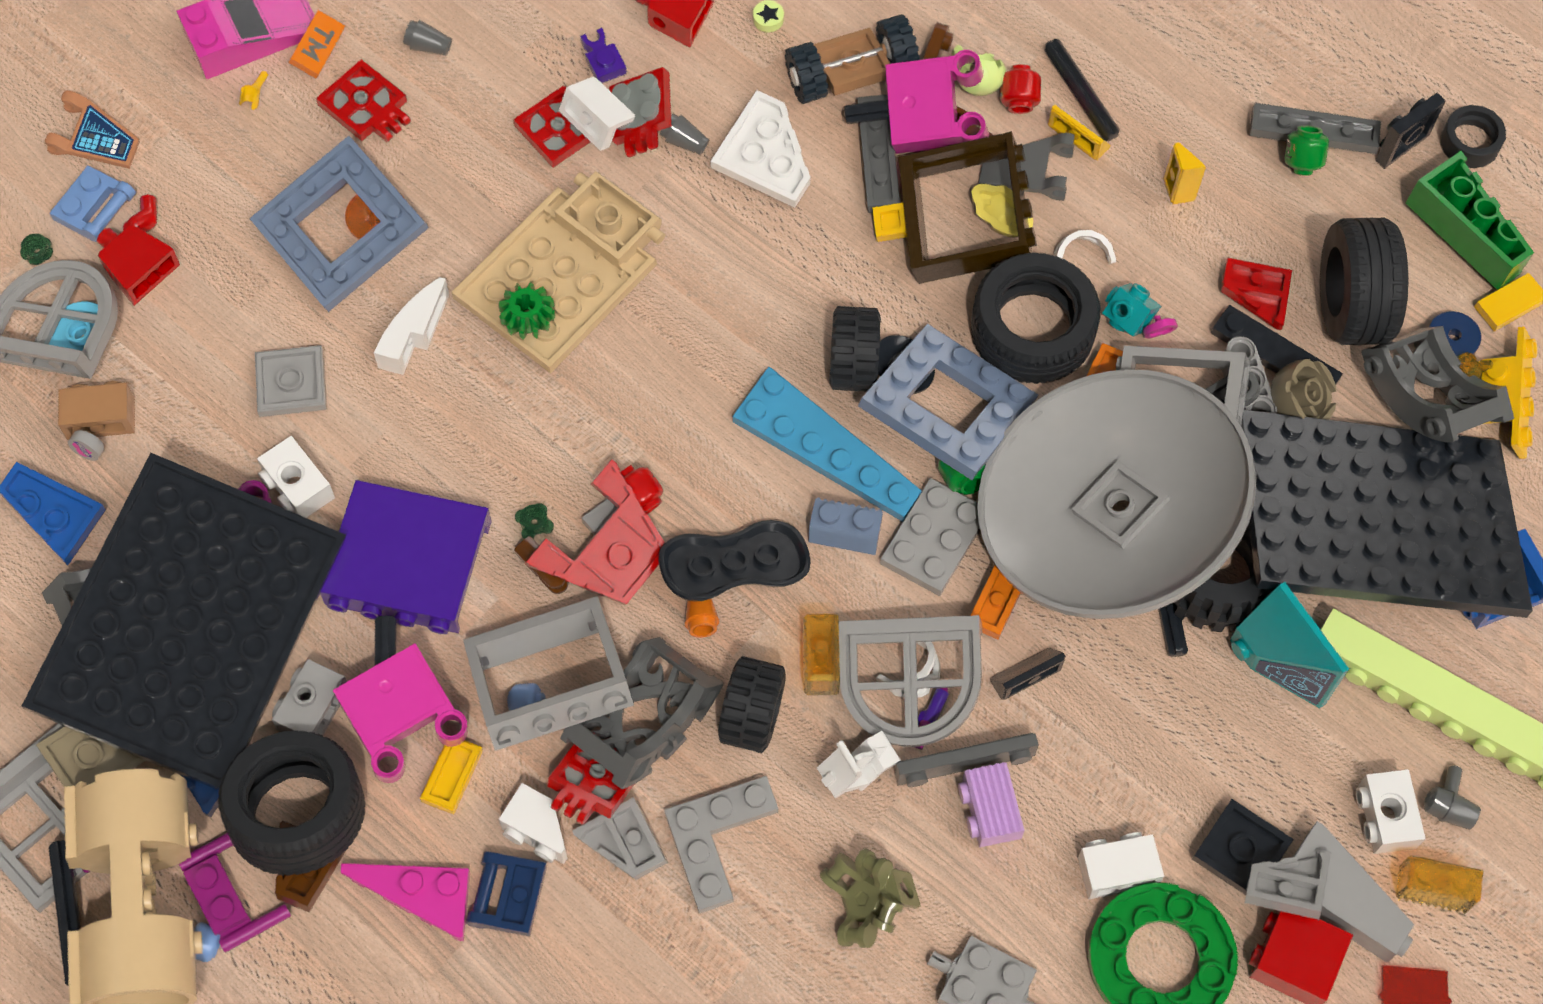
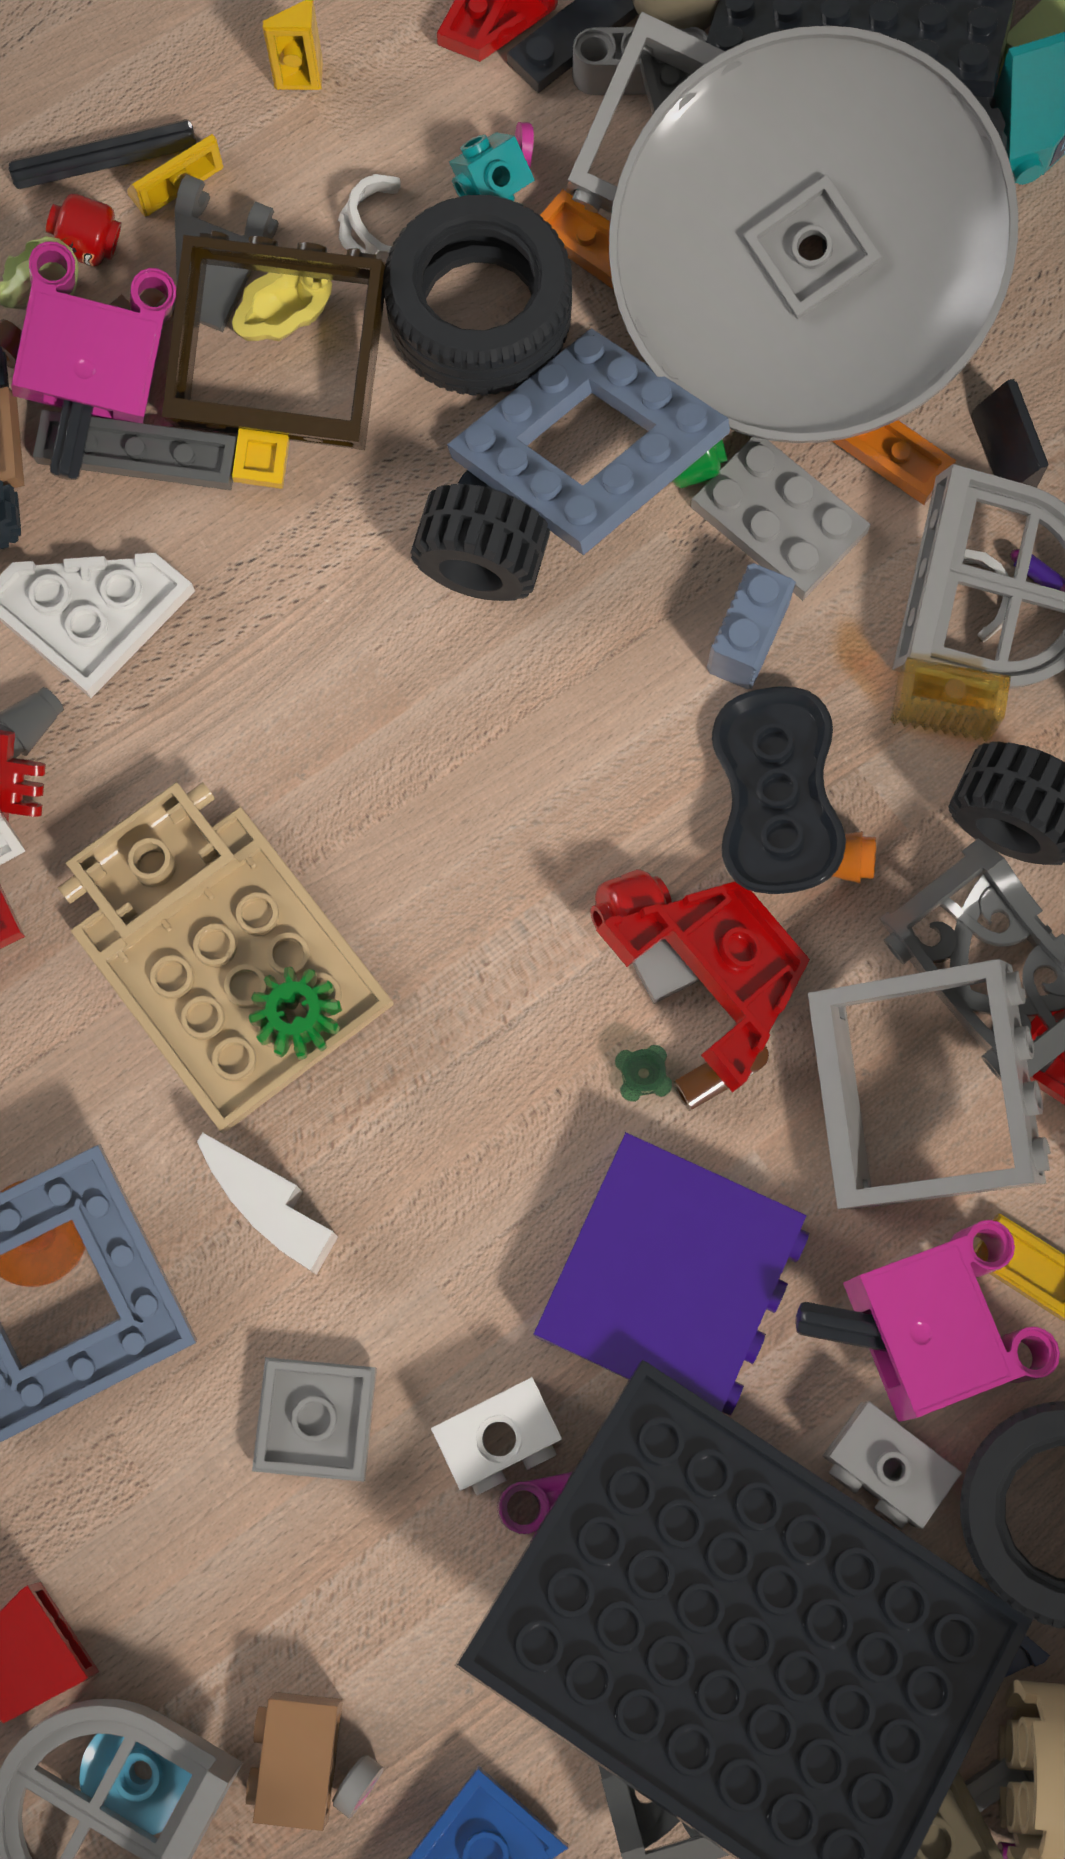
camera: 75 degrees left, 10 degrees up
medium blue piece [507,683,546,711] -> none
dark azure wing [733,367,922,522] -> none

